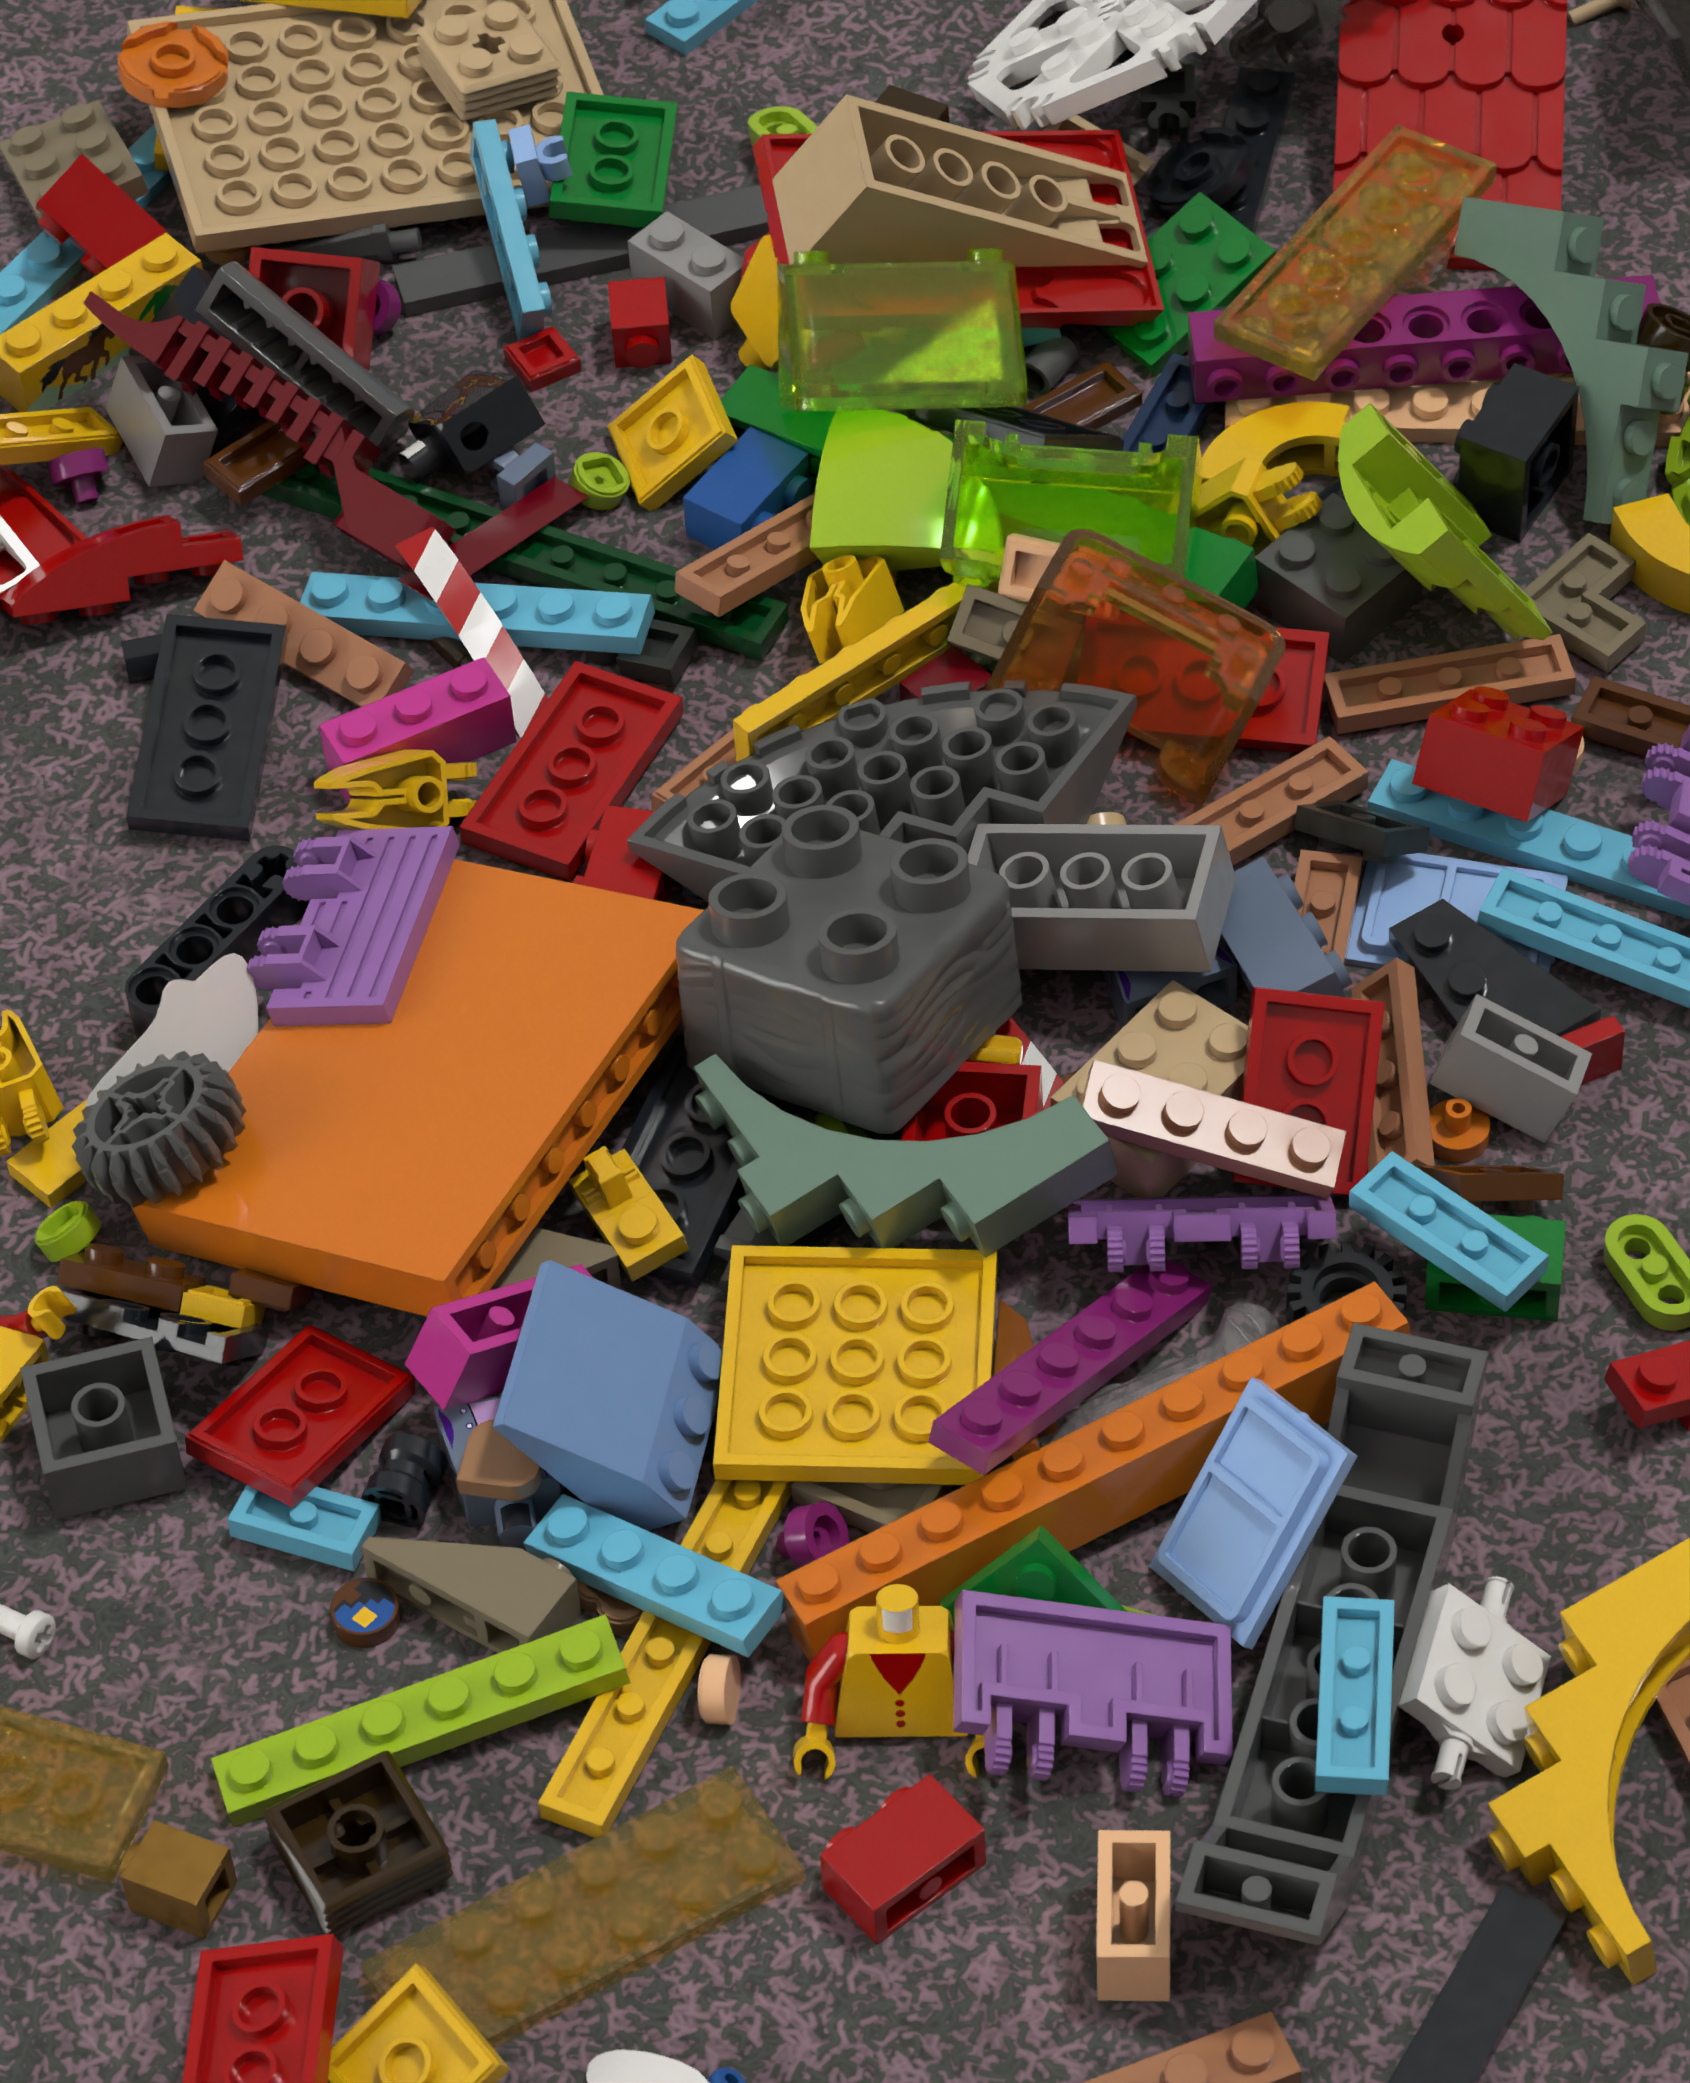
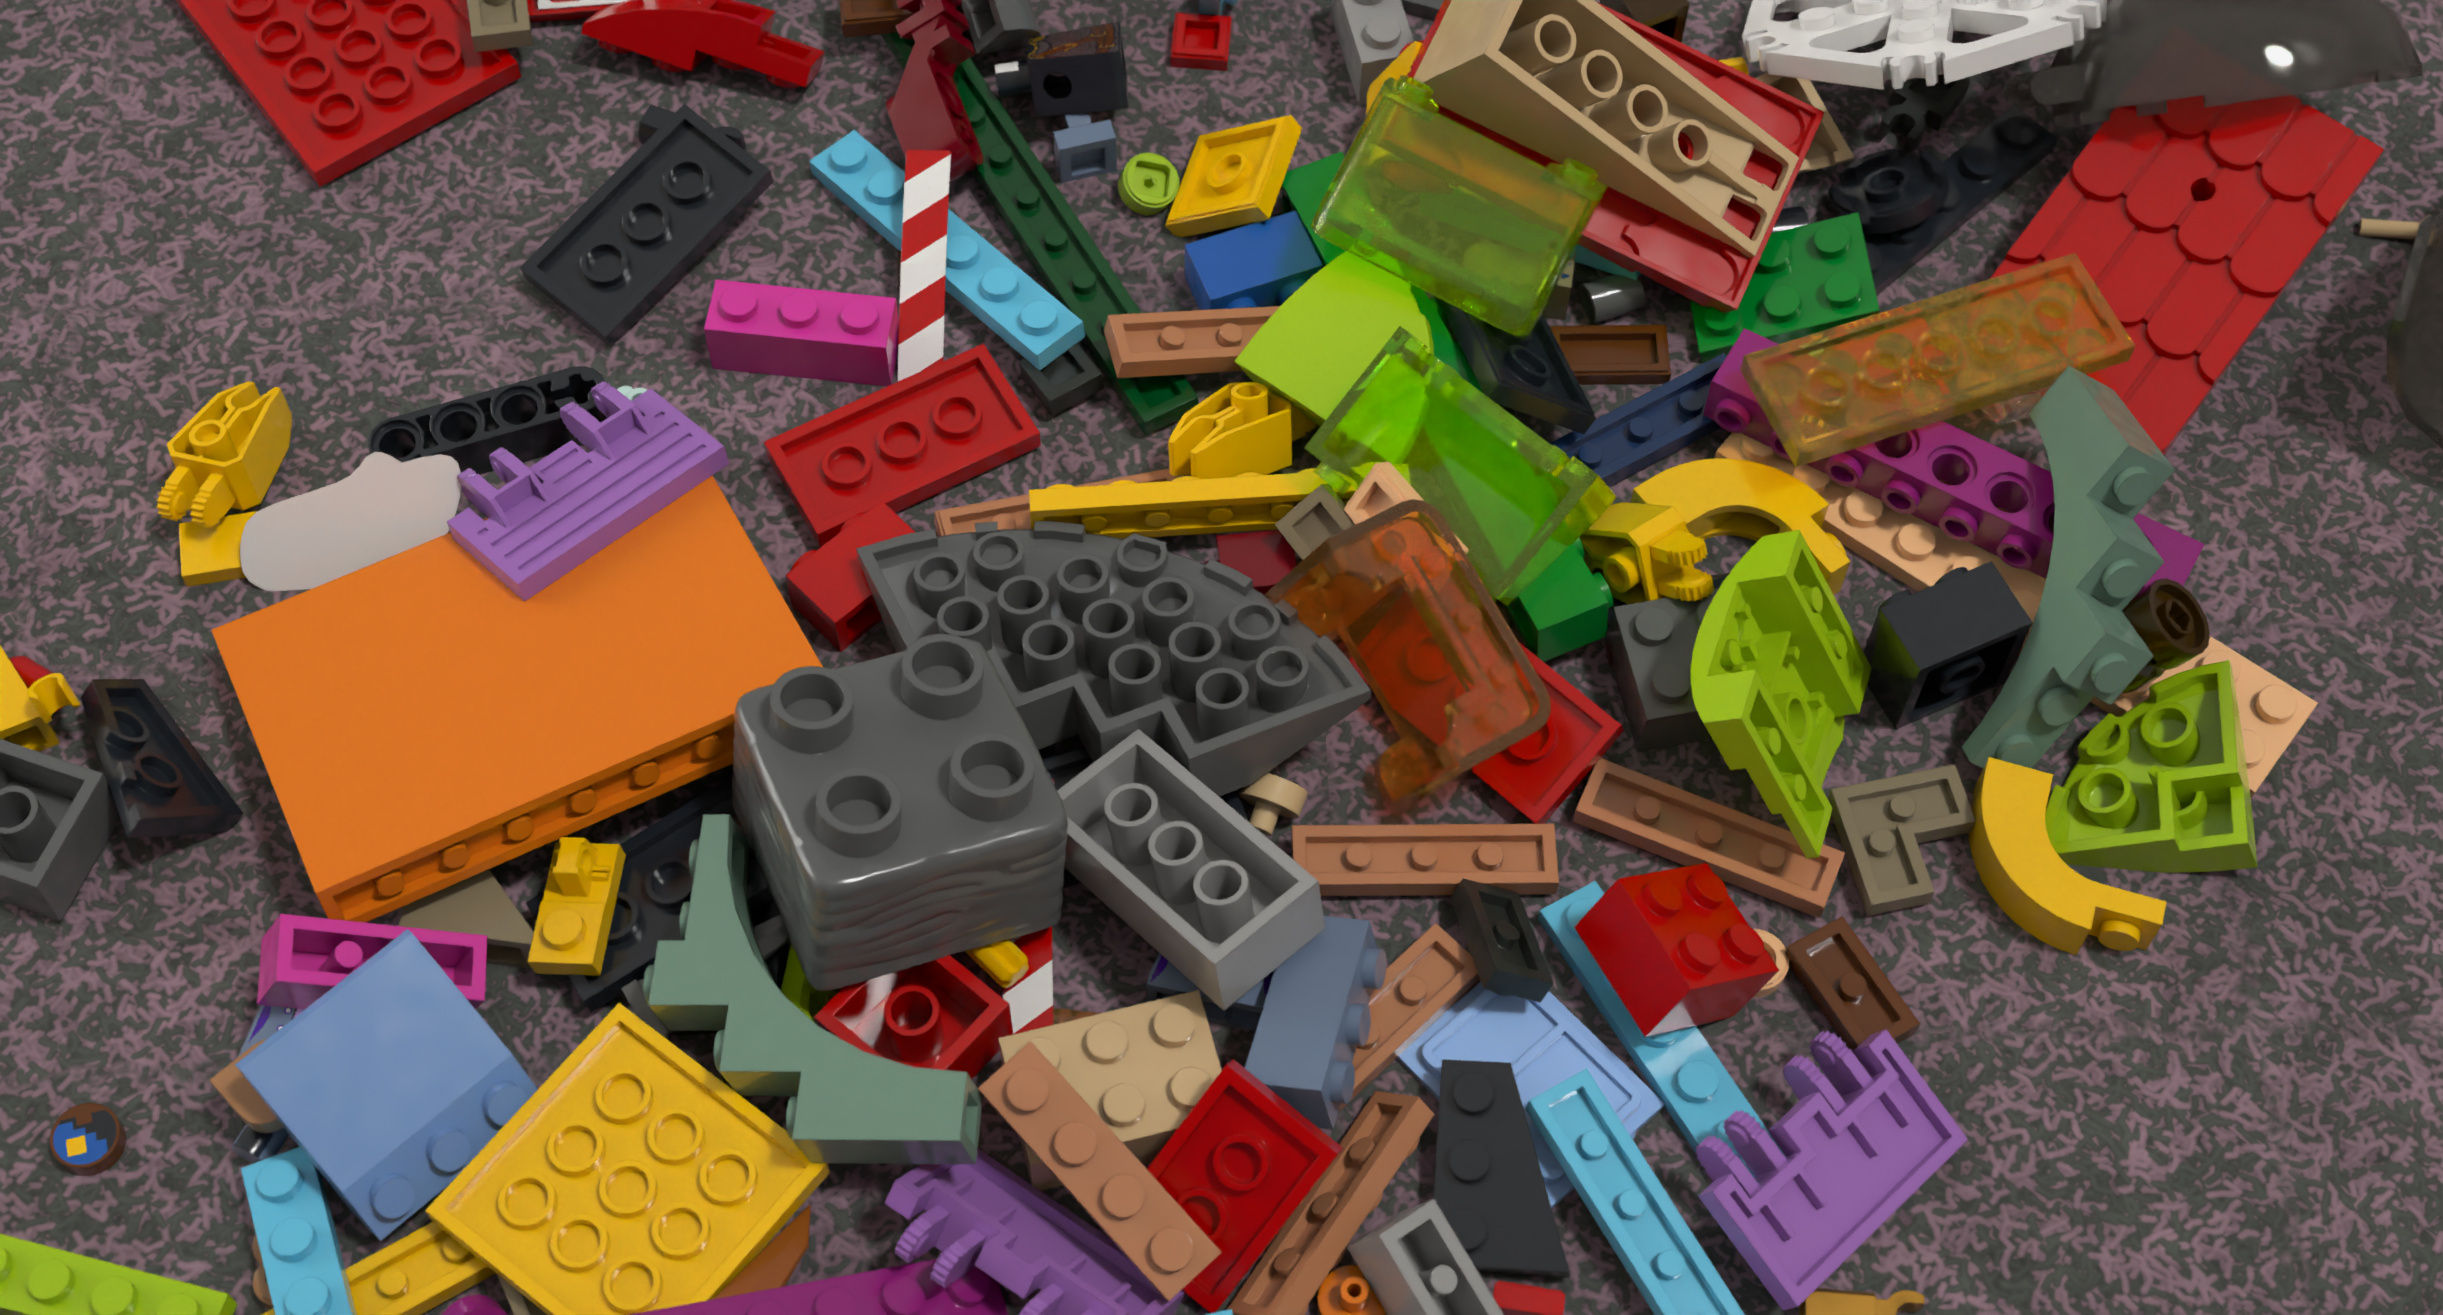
camera: 30 degrees right, 10 degrees up
lime tile [35,1201,101,1262] -> none
reddish brown plate [57,1244,206,1312] -> none
dark grey gear [72,1051,246,1207] -> none
yellow tile [180,1285,266,1329] -> none
red tile [185,1324,415,1508] -> none
nougat plate [193,560,415,707] -> none
medium azure plate [227,1485,381,1572] -> none
reddish brown tile [228,1268,314,1312] -> none
yellow hinge [314,749,477,830] -> none
black wheel [361,1433,448,1528] -> none
dark tan slope [361,1537,582,1653] -> none
dark red sticker [398,477,589,601] -> none
red brick [608,277,672,368] -> none

